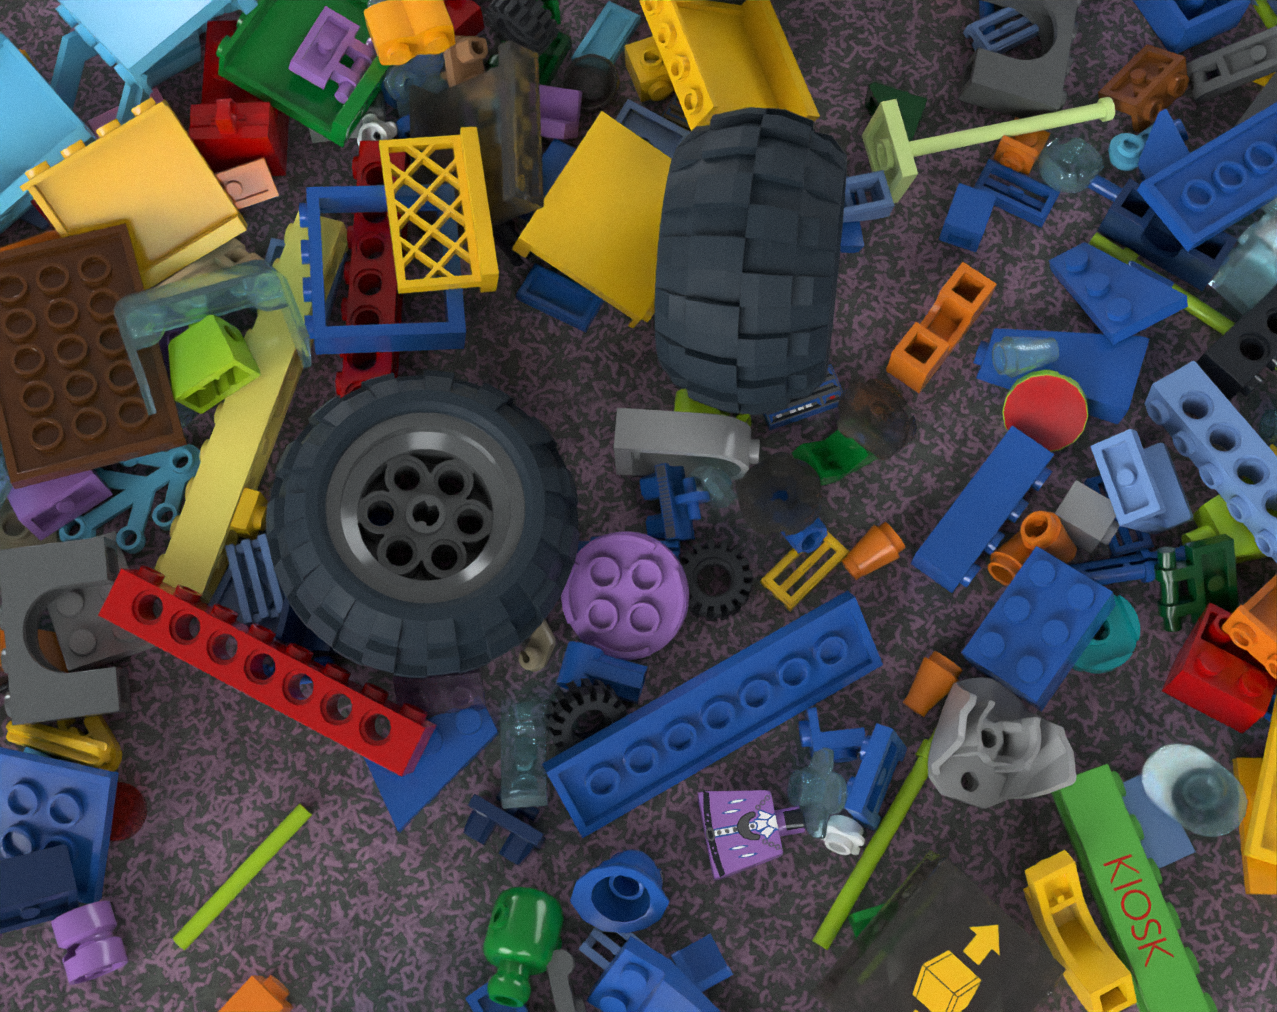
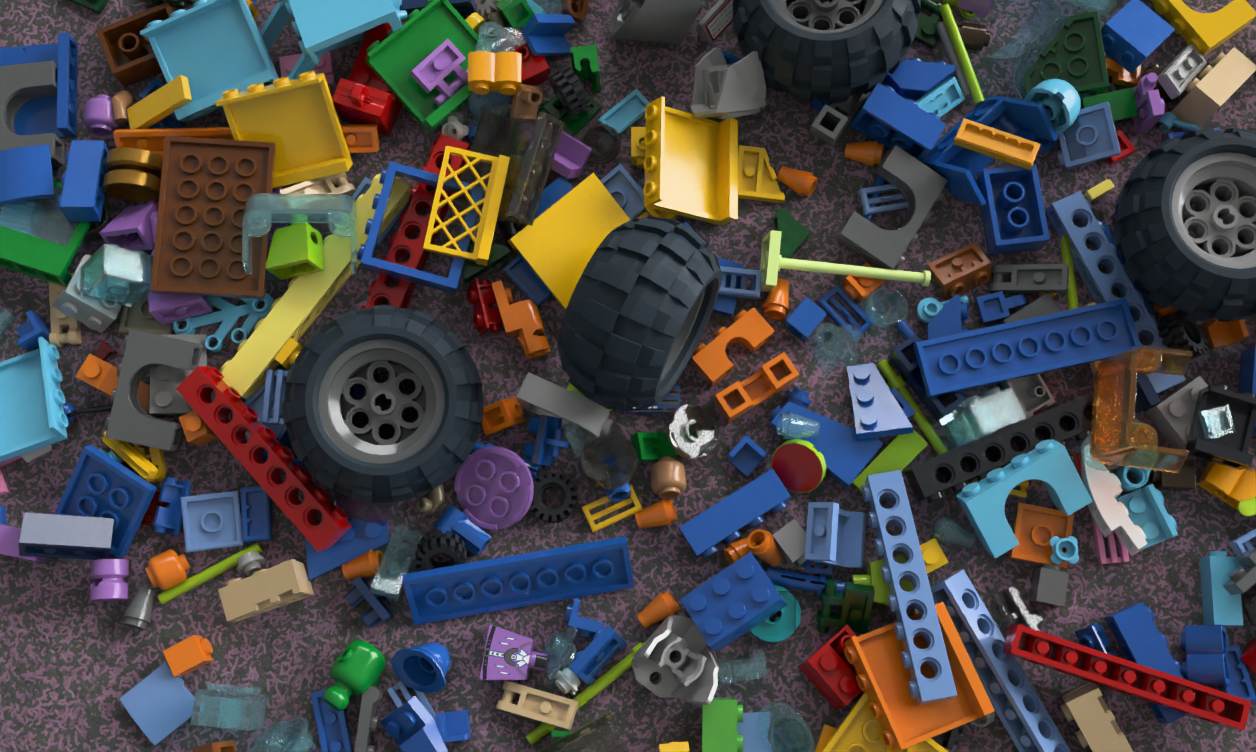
camera: 20 degrees right, 5 degrees up
none -> dark grey cone [123,586,156,630]
none -> orange head [145,549,190,590]
none -> blue hinge [153,477,191,535]
none -> orange brick [178,410,218,446]
none -> medium blue tile [180,491,243,553]
none -> tan wedge [218,559,314,623]
none -> light grey plate [237,551,265,576]
none -> blue plate [241,486,273,543]
none -> orange cone [342,549,386,580]
none -> dark green slope [462,239,511,283]
none -> red hinge [467,278,503,337]
none -> orange bracket [482,397,525,436]
none -> orange plate [491,280,551,359]
none -> tan plate [496,681,579,731]
none -> medium nougat head [650,457,687,499]
none -> orange arch [691,307,775,387]
none -> clear light blue leg [716,648,768,683]
none -> blue panel [726,435,767,478]
none -> yellow wing [738,145,785,204]
none -> orange cone [763,278,789,320]
none -> orange cone [777,166,818,197]
none -> blue plate [785,387,812,408]
none -> clear light blue plate [814,323,863,373]
none -> lime tile [851,429,928,493]
none -> blue plate [975,291,1026,325]

